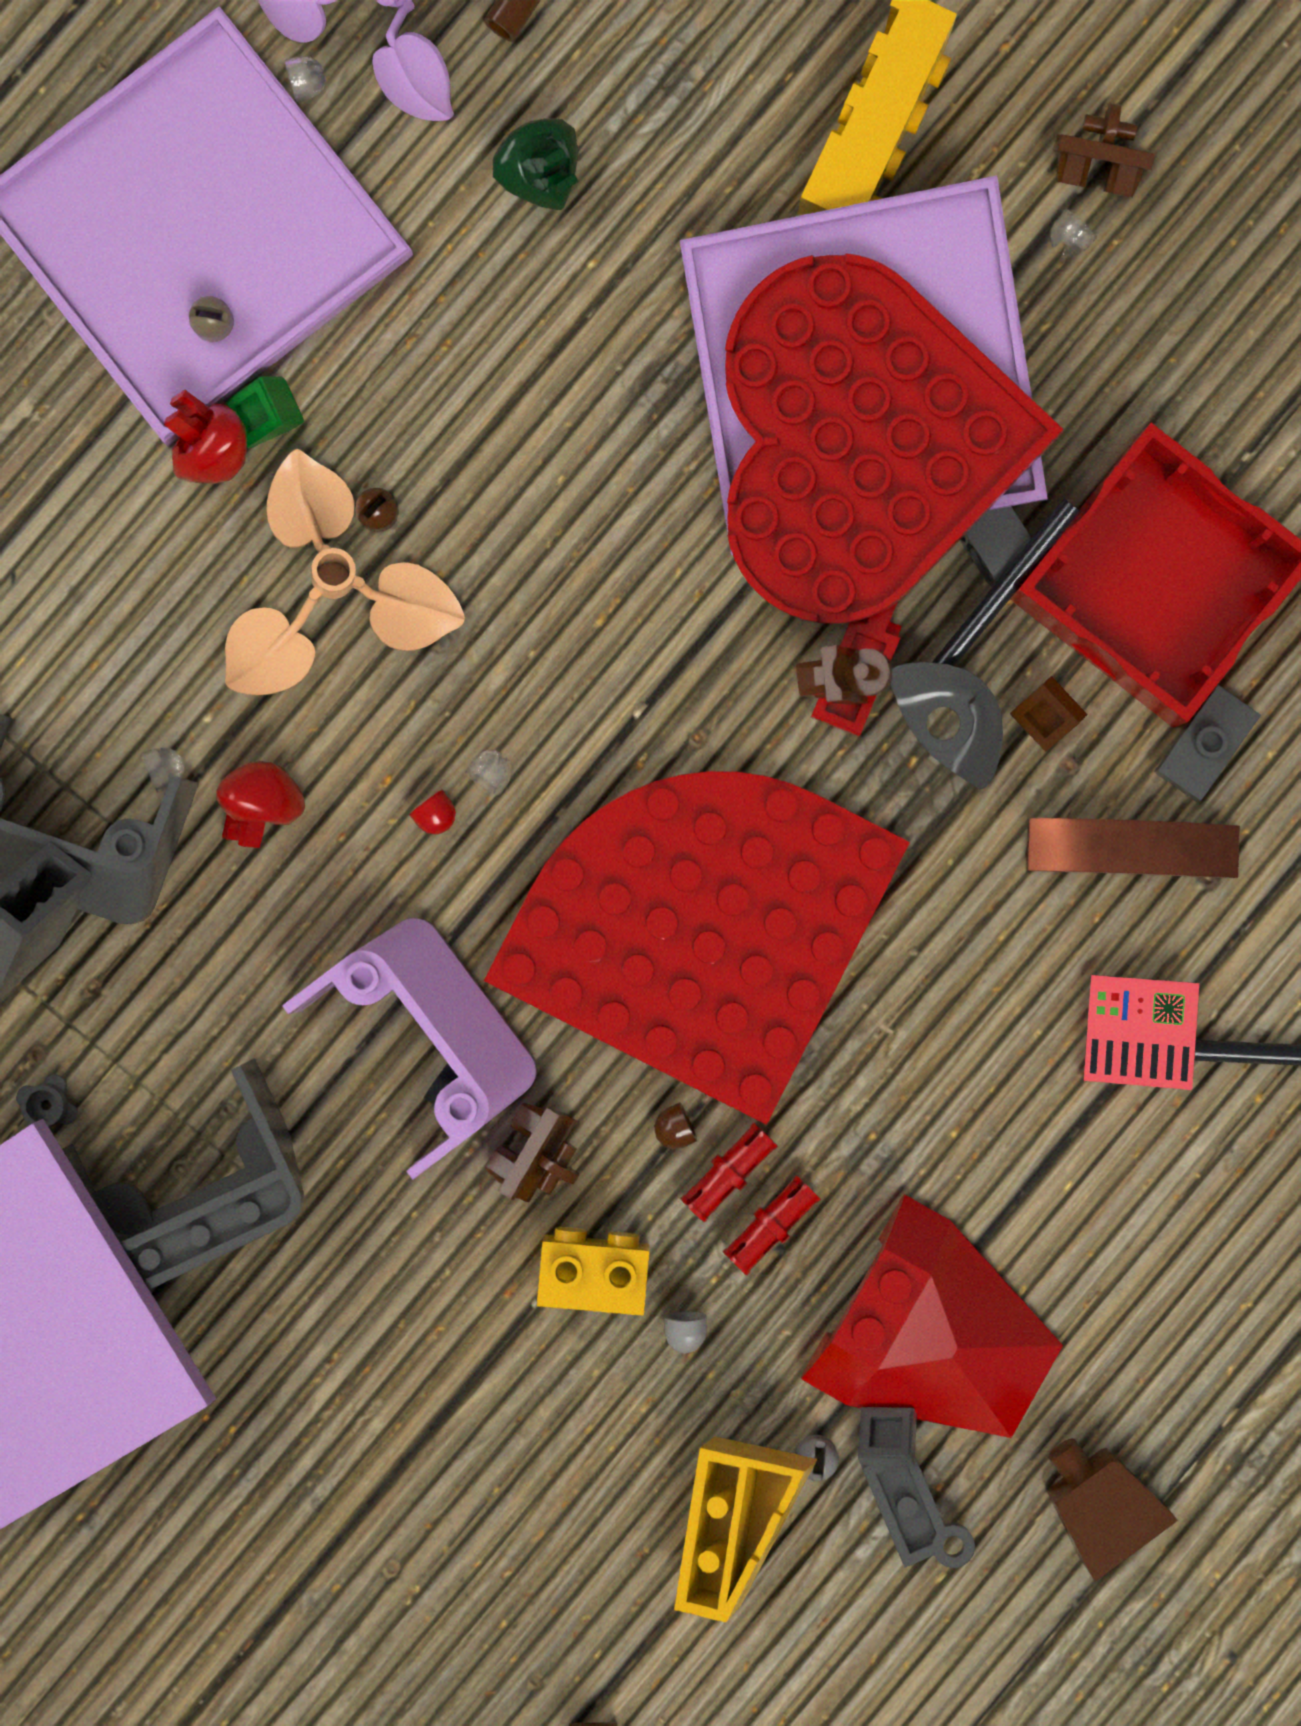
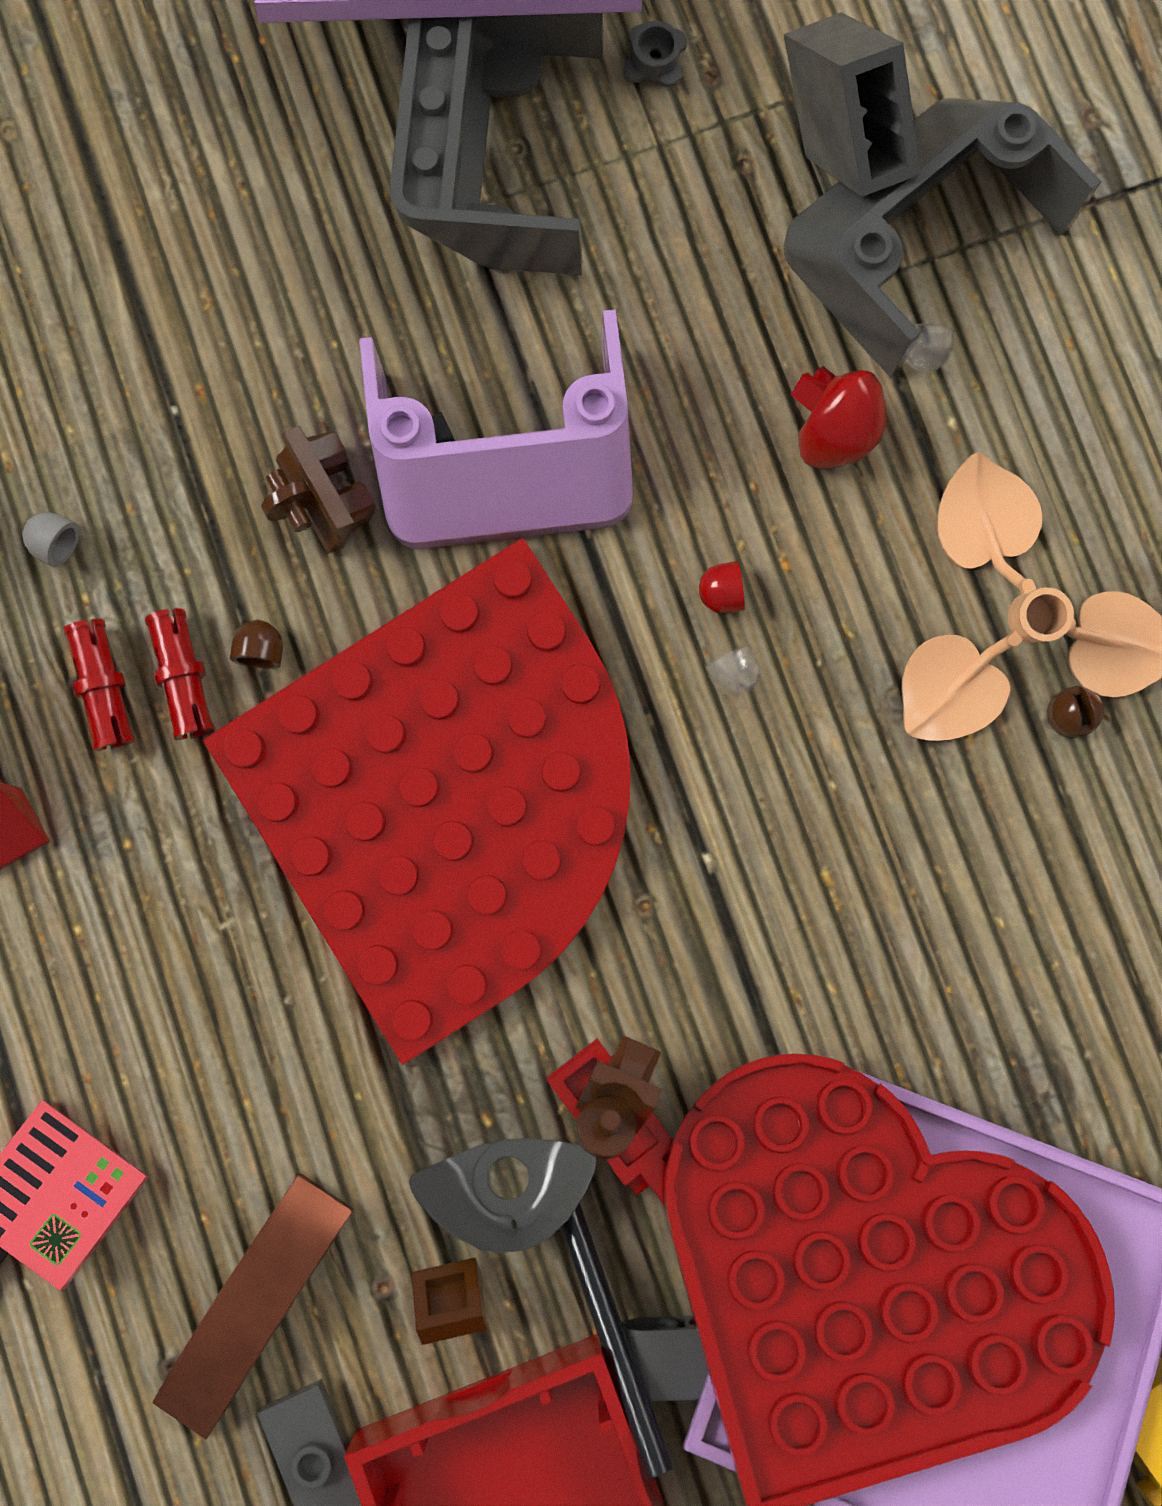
camera: 120 degrees right, 5 degrees down
yellow brick [537,1227,650,1316] -> none

